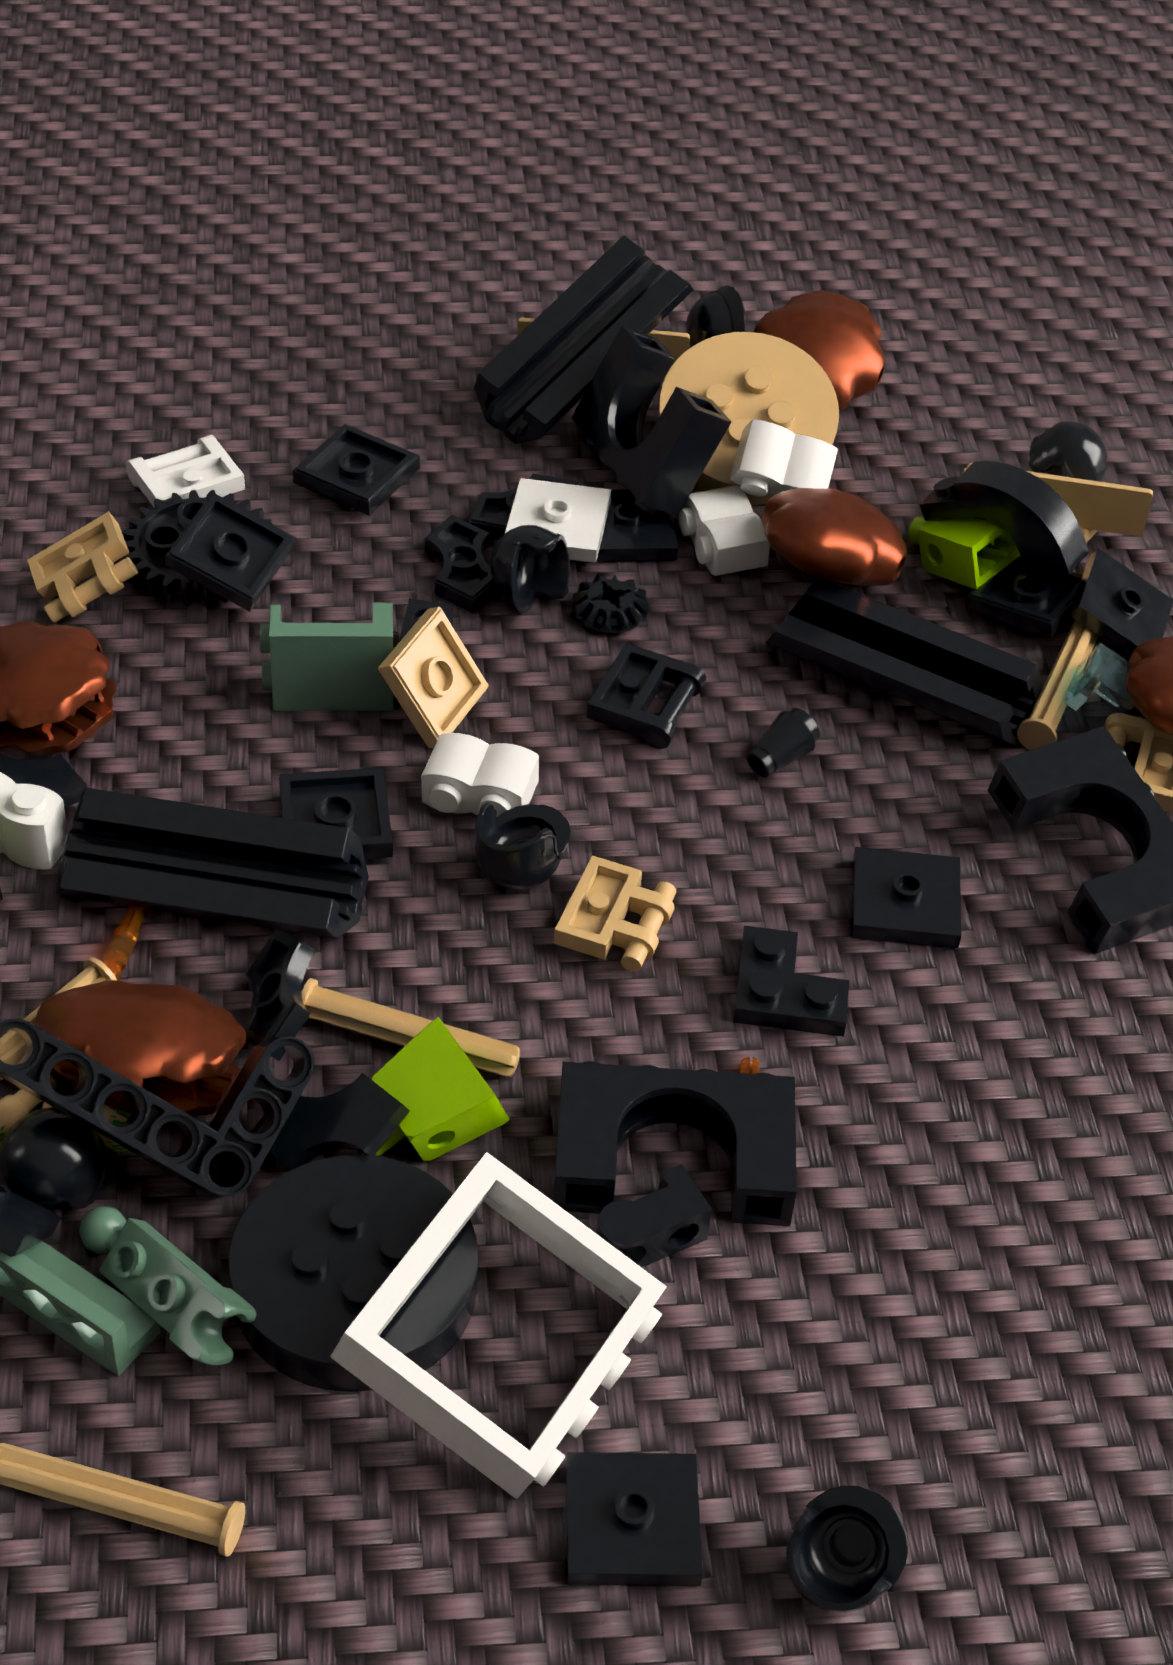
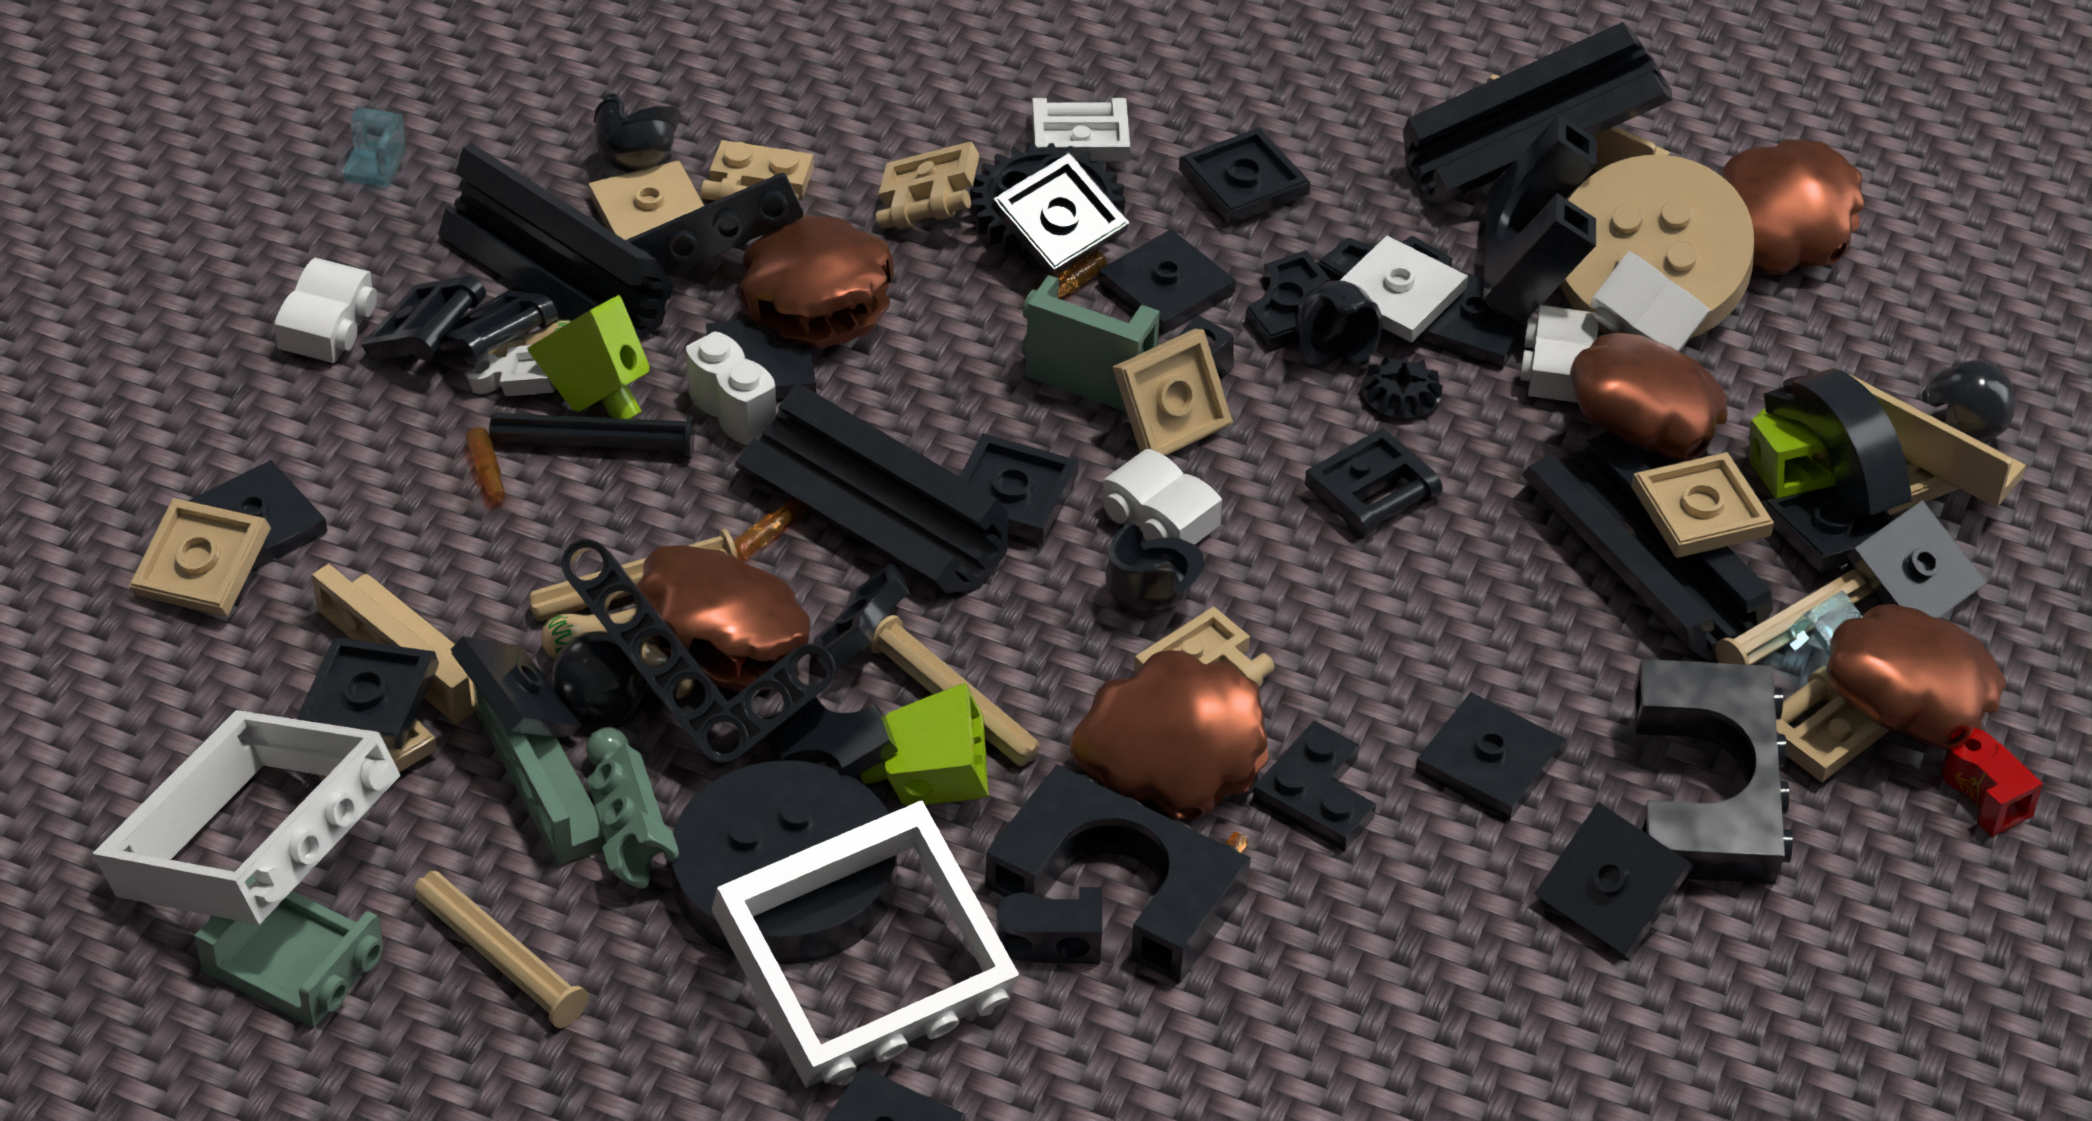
camera: 30 degrees right, 0 degrees up
black helmet [685,285,746,347] -> none
black cone [746,708,820,778] -> none
none -> clear orange piece [1056,250,1107,299]
none -> copper piece [1069,650,1268,820]
none -> black plate [1098,229,1236,334]
none -> black plate [1534,802,1693,959]
none -> tan plate [1631,452,1774,558]

